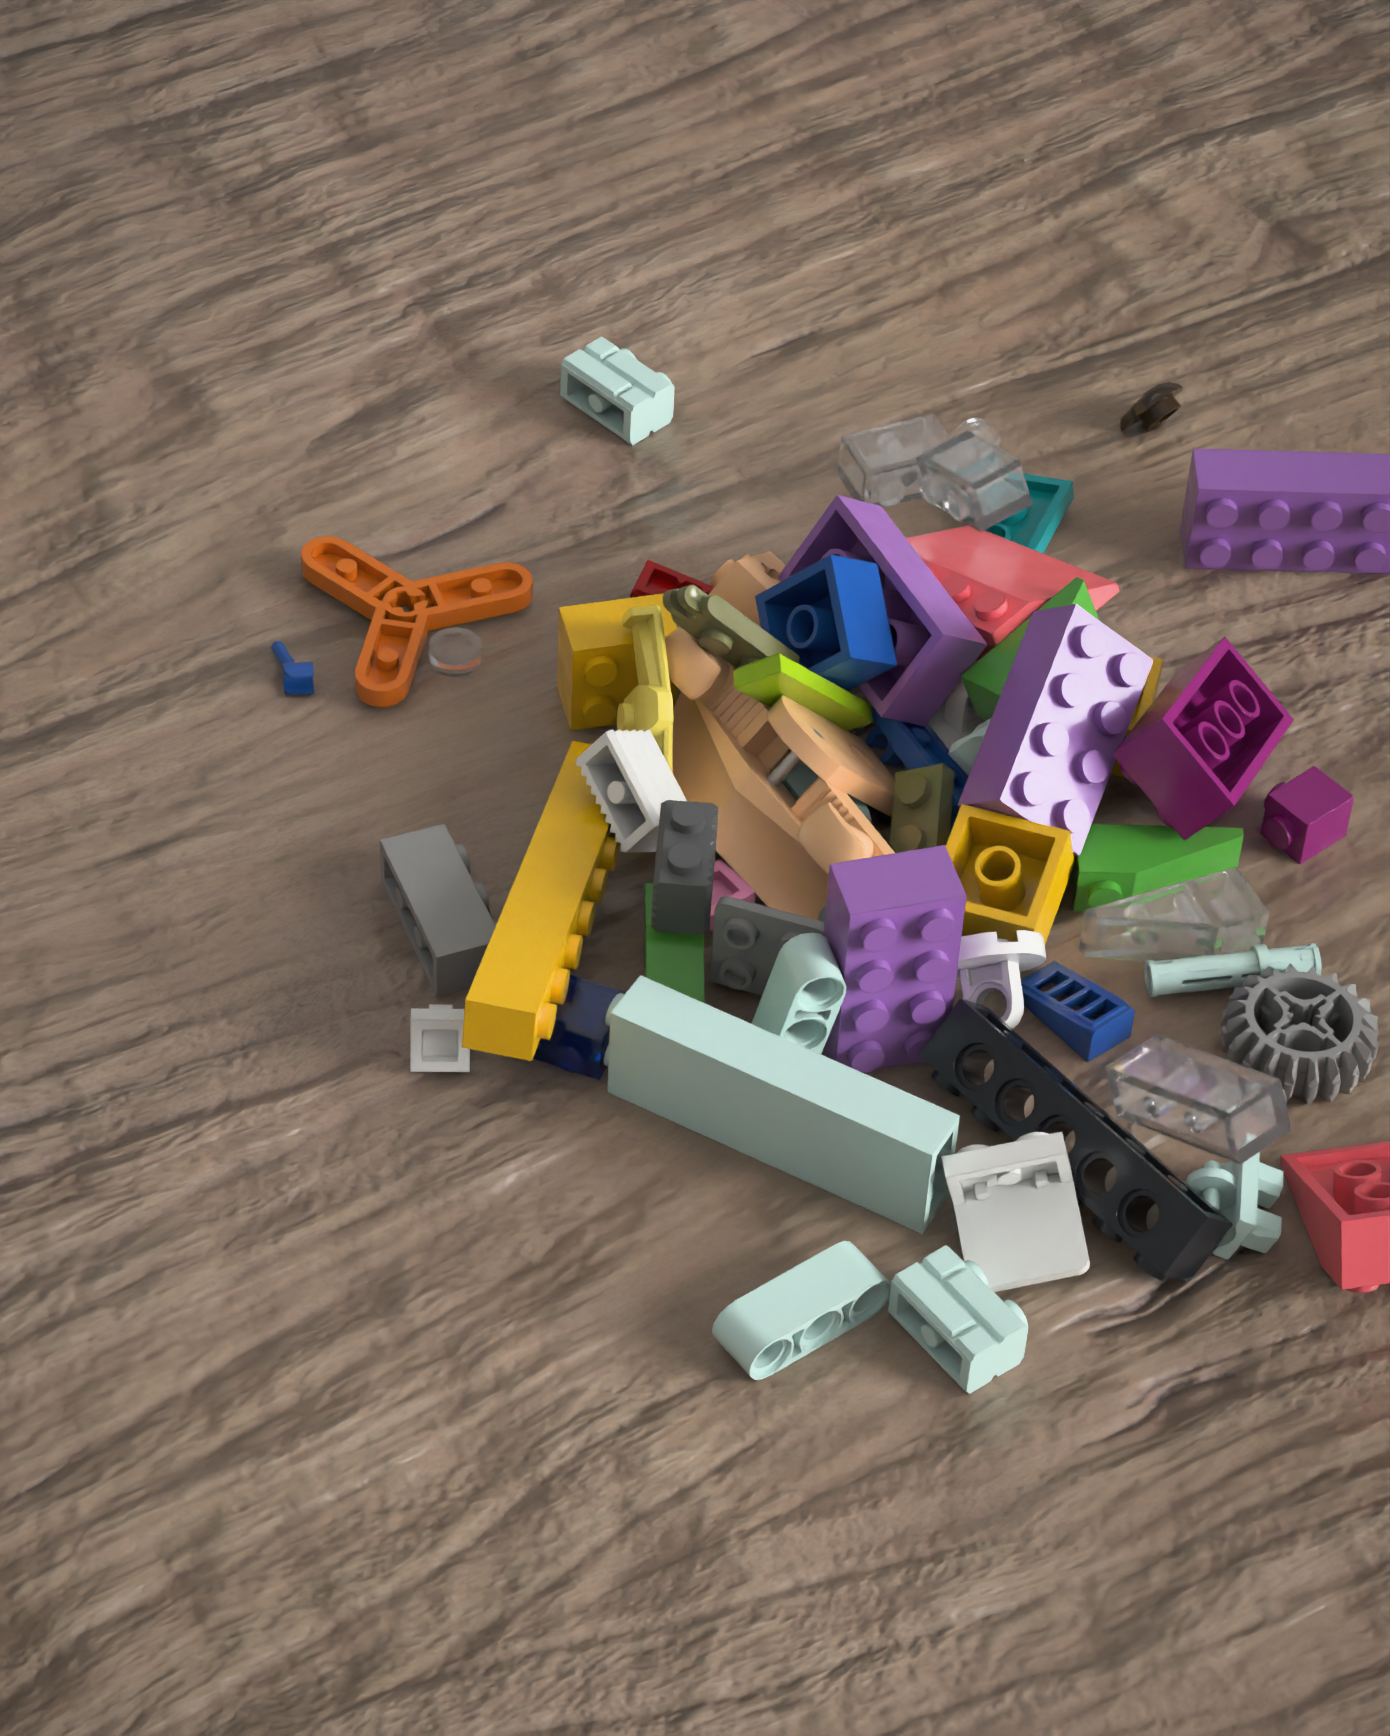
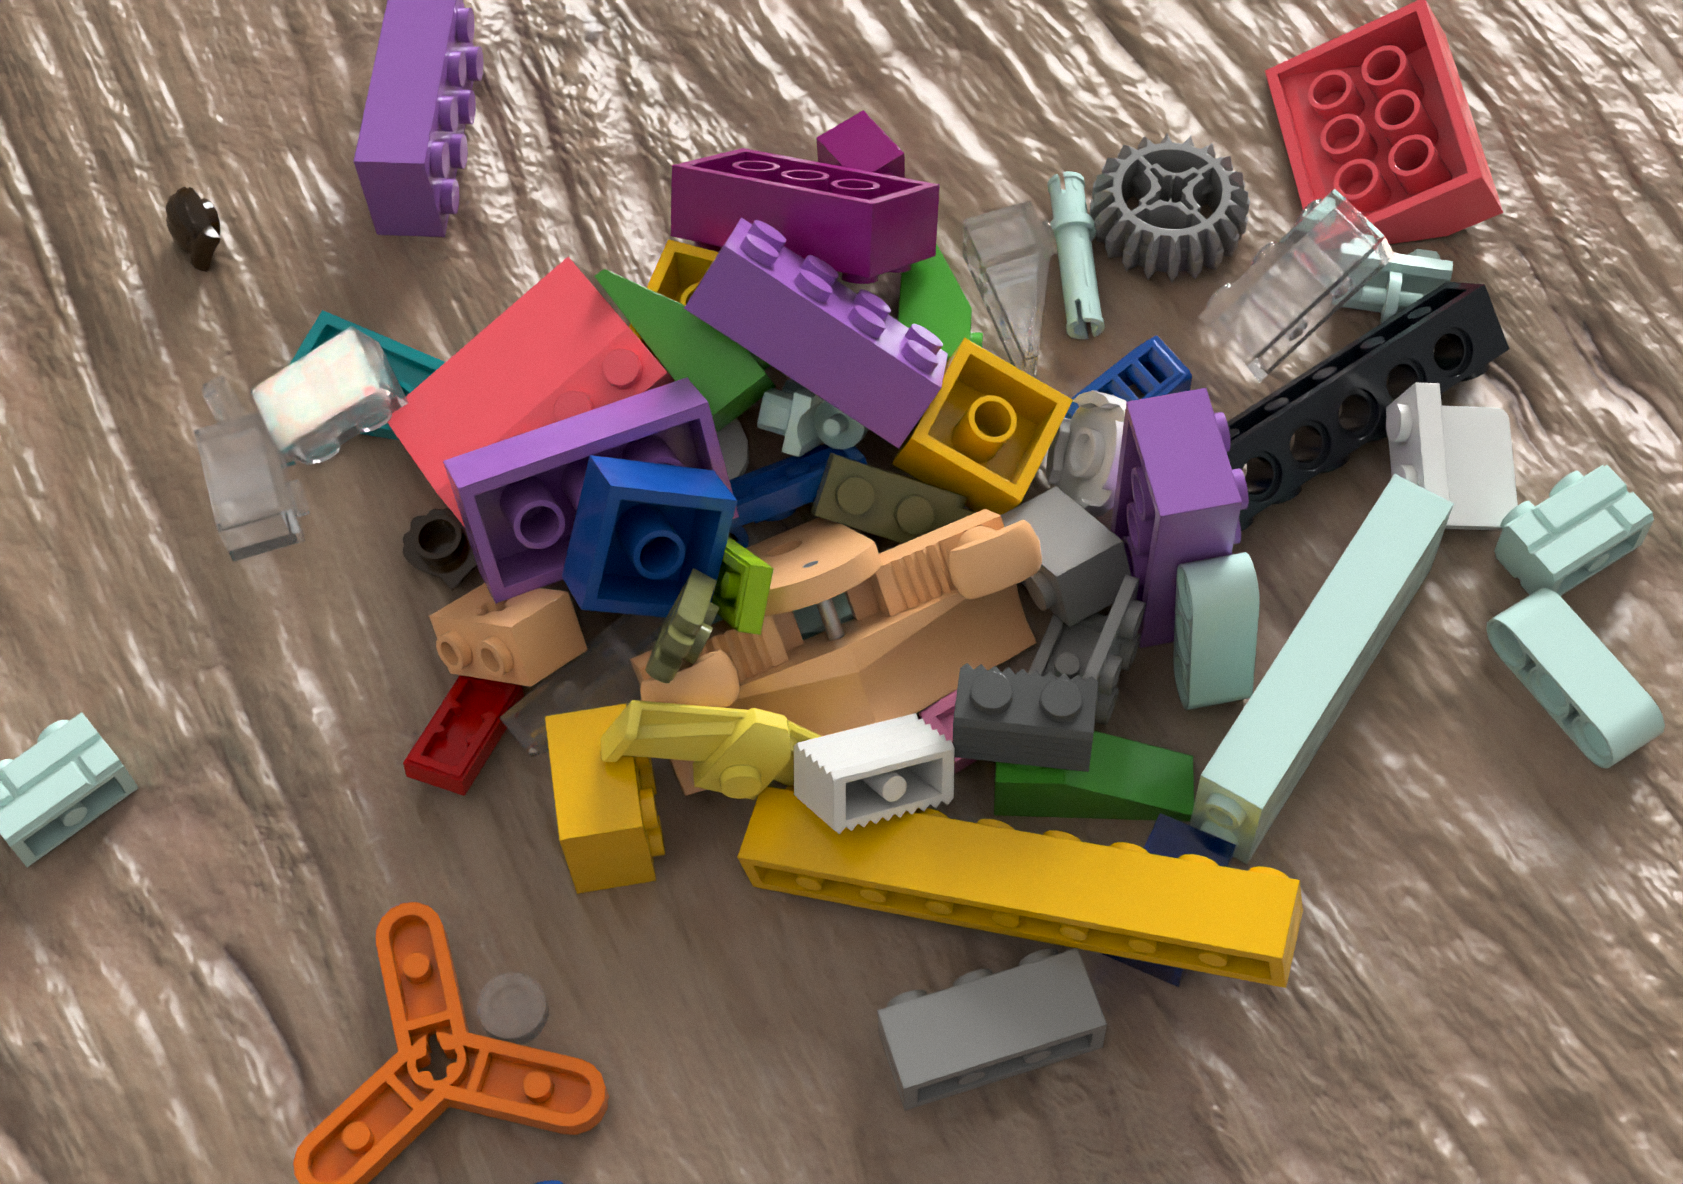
camera: 80 degrees left, 15 degrees up
white tile [410,1004,470,1072] -> none

